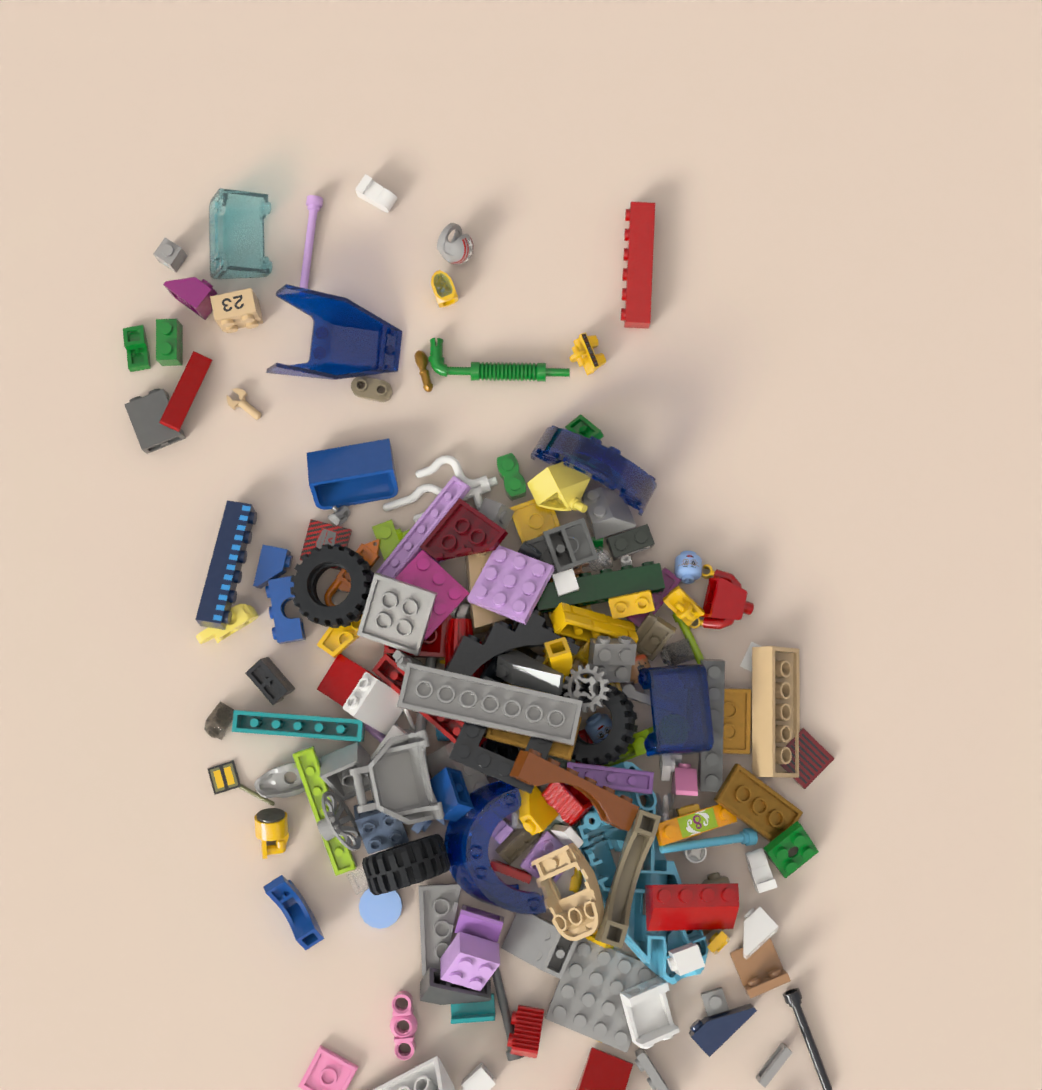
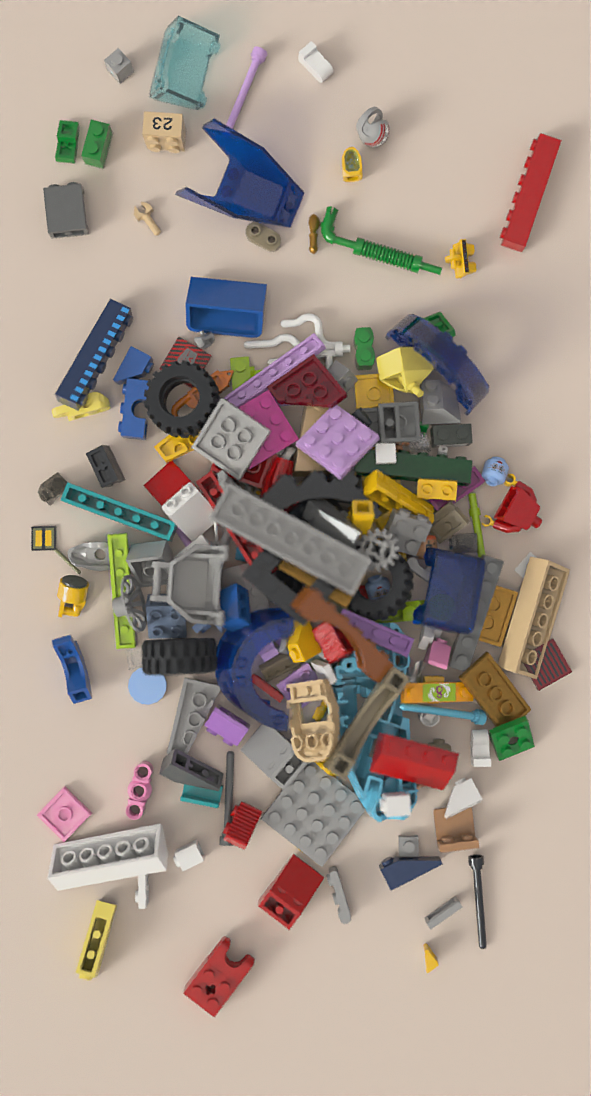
camera: 10 degrees right, 5 degrees up
red tile [159,351,213,432] -> none
magenta slope [163,277,217,320] -> none
lavender brick [440,931,500,991] -> none
white panel [620,976,680,1049] -> none
yellow hips [663,586,705,627] -> none
yellow plate [707,931,730,954] -> none

